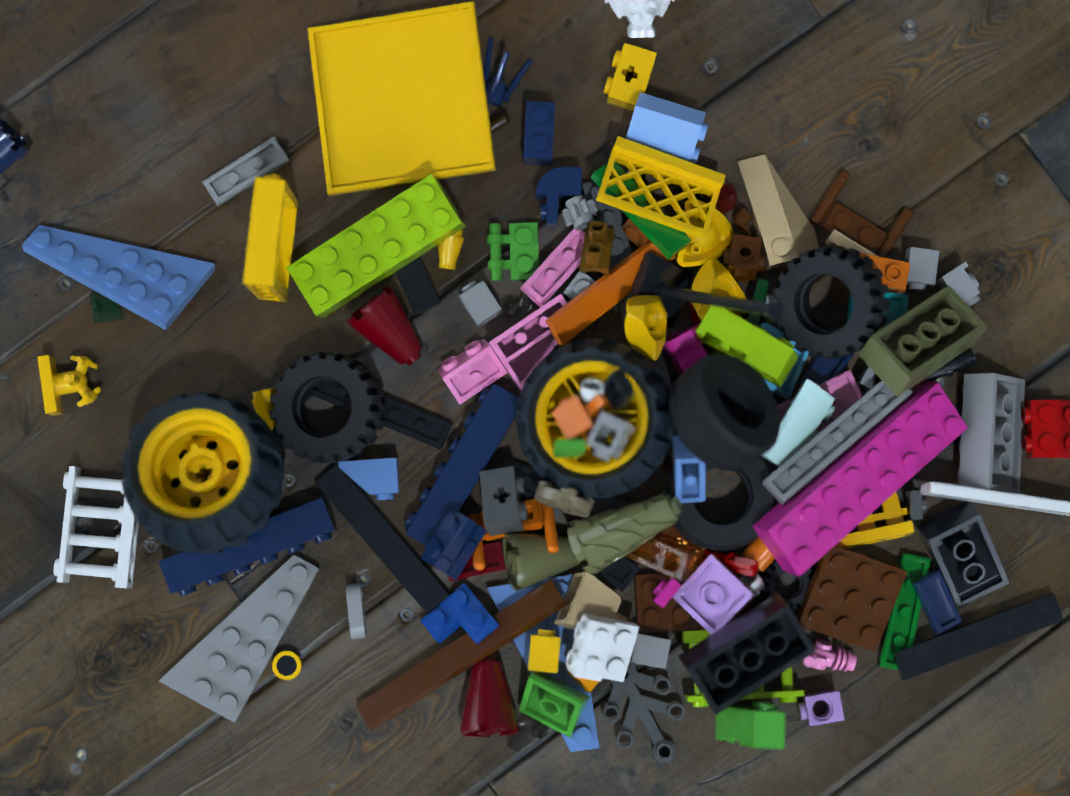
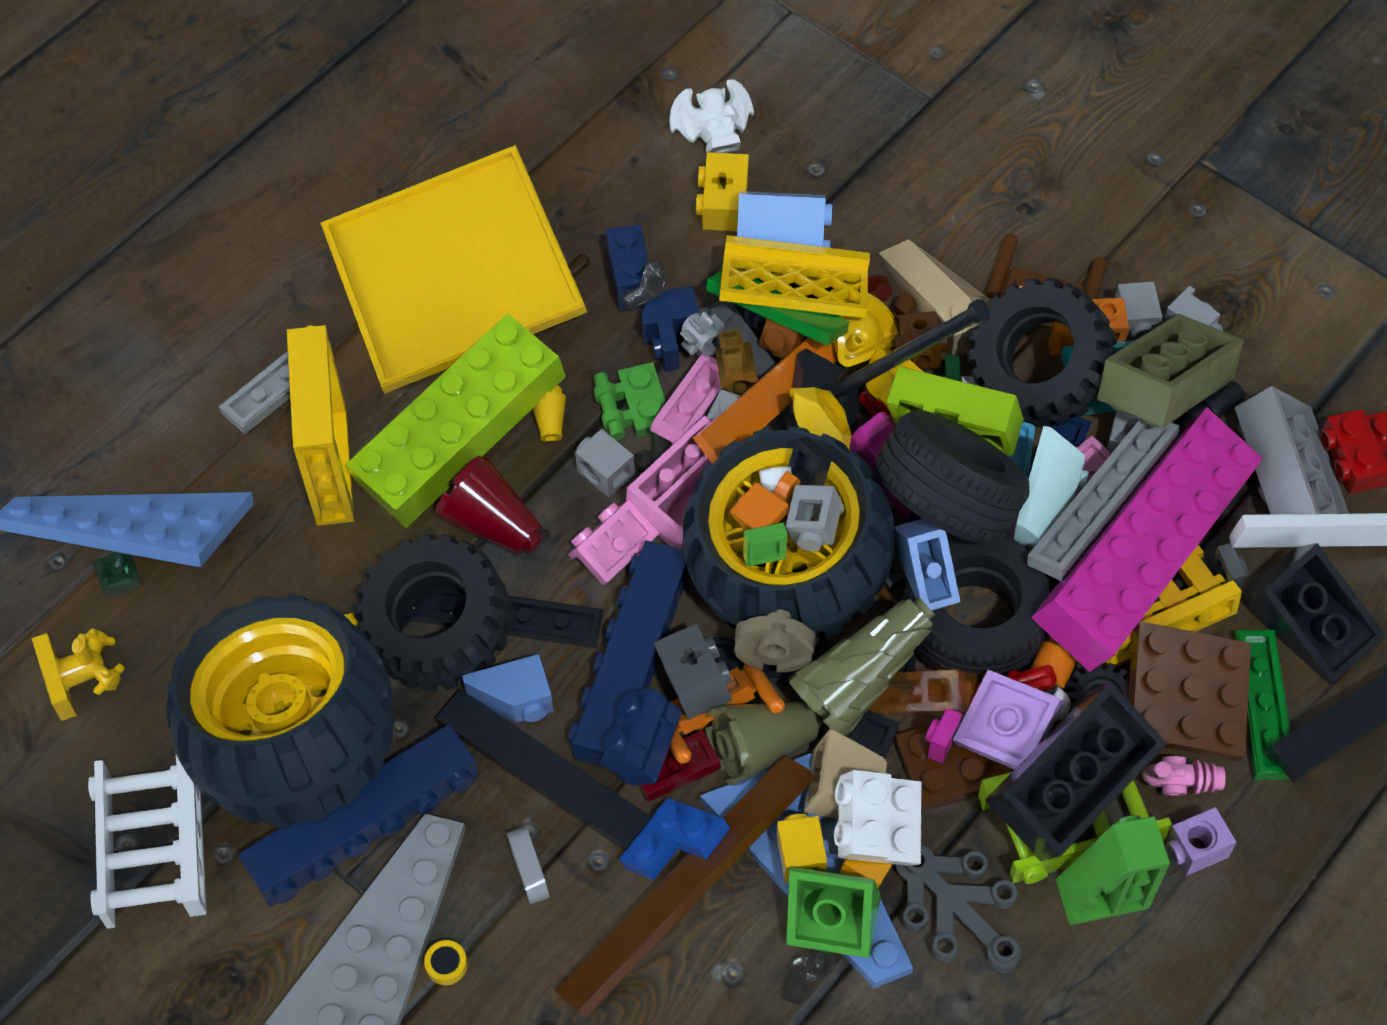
camera: 10 degrees left, 25 degrees down
black tile [395,257,441,316] -> none
dark red cone [460,656,519,738] -> none
dark blue plant [484,37,532,107] -> none
light grey brick [630,633,671,669] -> none
dark blue tile [911,570,962,635] -> none
none -> clear smoke arm [623,260,666,309]

